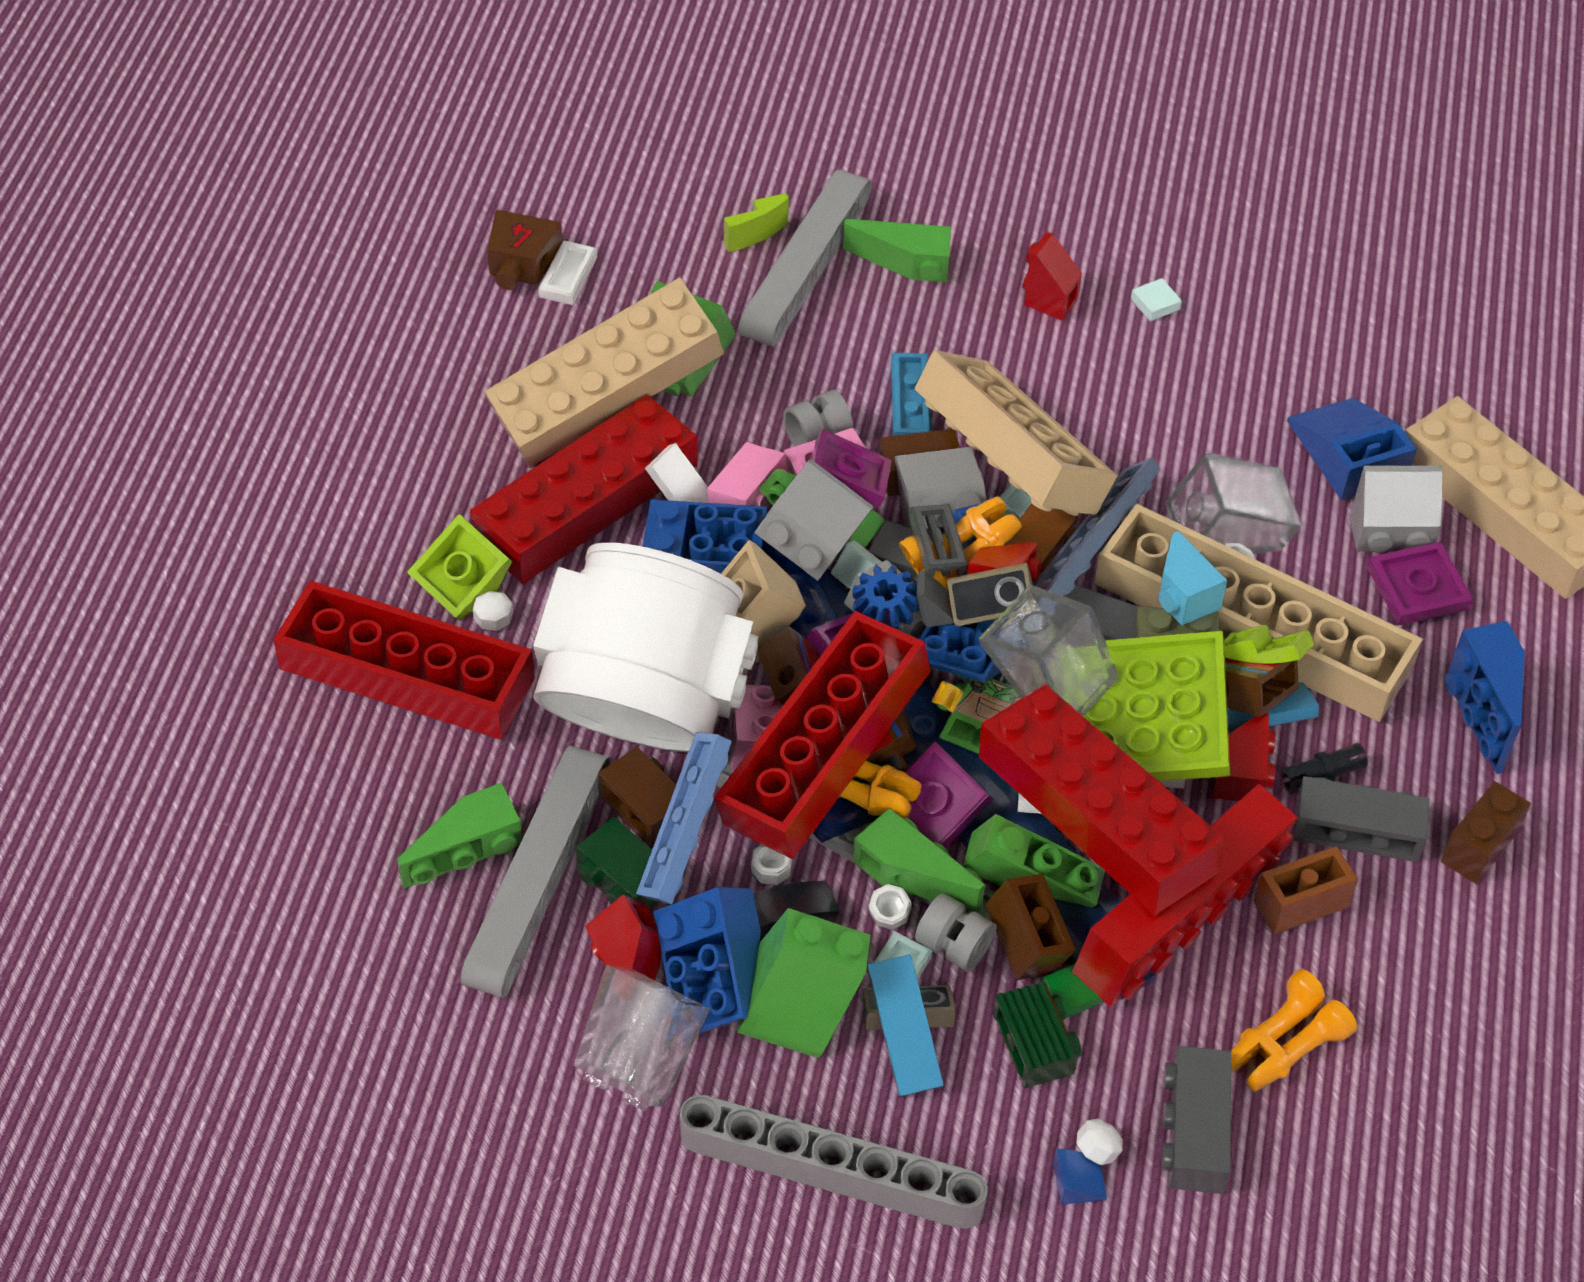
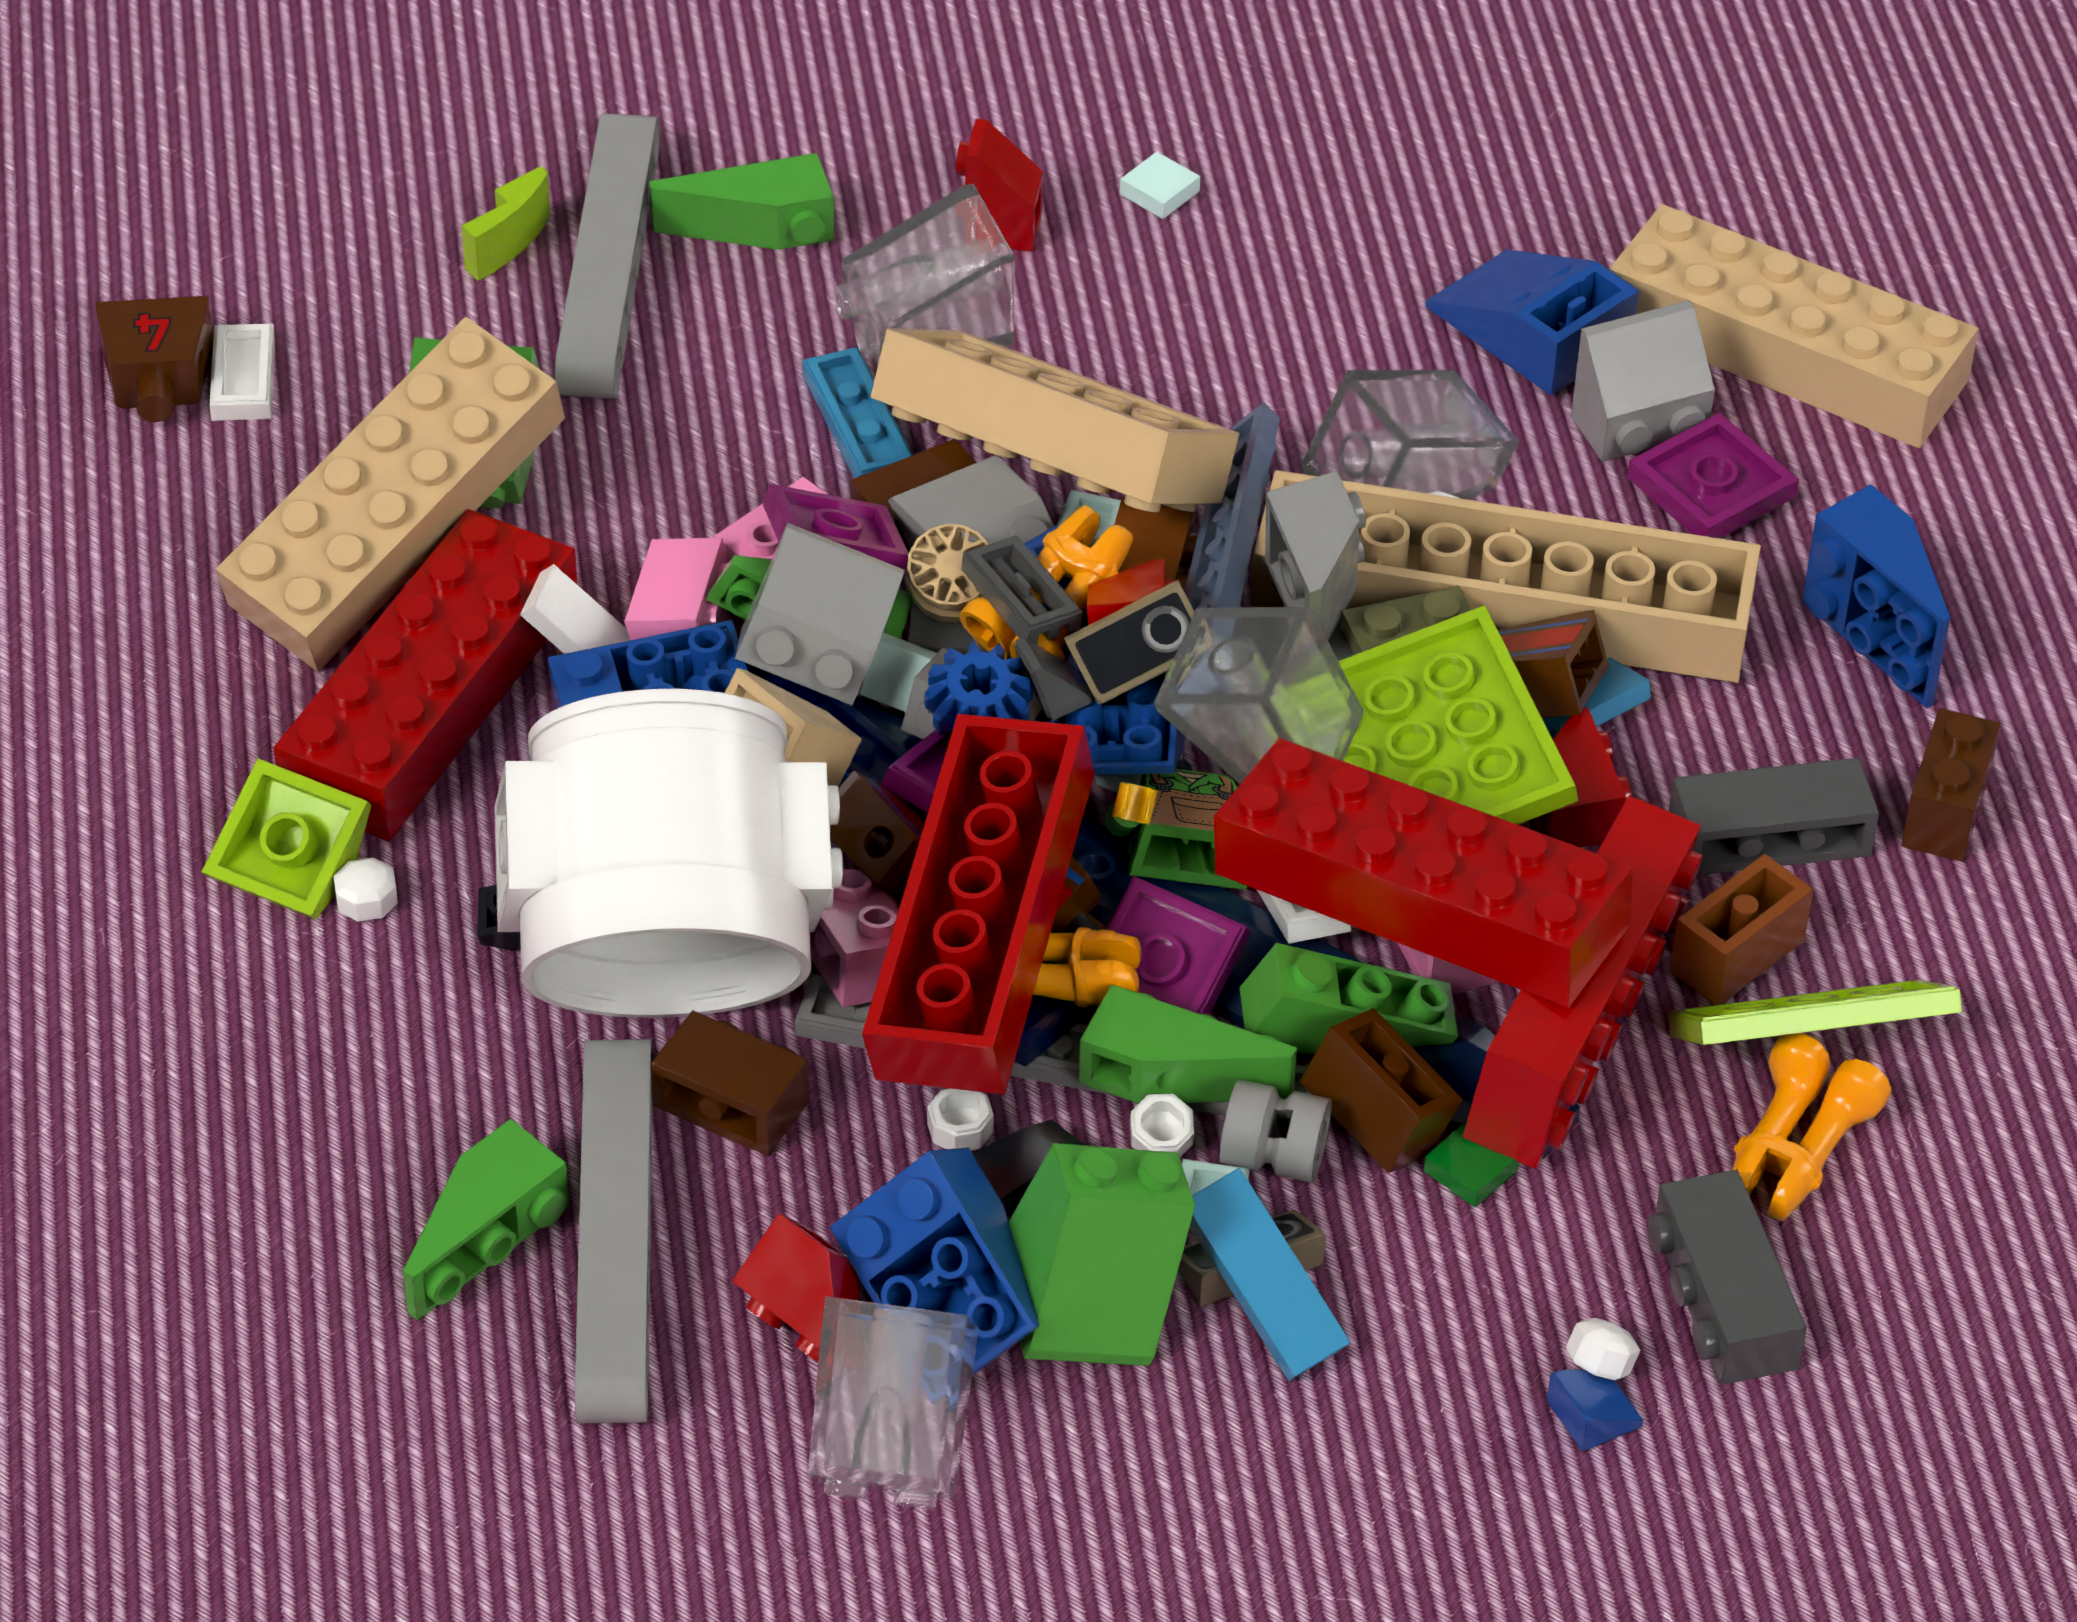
camera: 20 degrees left, 5 degrees down
red brick [273,580,535,740] -> none
dark green brick [576,817,660,910] -> none
medium blue plate [636,732,732,904] -> none
light grey beam [680,1095,988,1229] -> none
light grey wheel [783,390,853,447] -> none
dark green brick [993,981,1082,1088] -> none
medium azure slope [1158,531,1227,626] -> none
lime slope [1224,624,1314,664] -> none
black pin [1281,742,1368,793] -> none
none -> clear slope [835,183,1015,368]
none -> tan wheel [907,524,989,623]
none -> light grey slope [1265,471,1366,660]
none -> tile [1668,980,1962,1045]

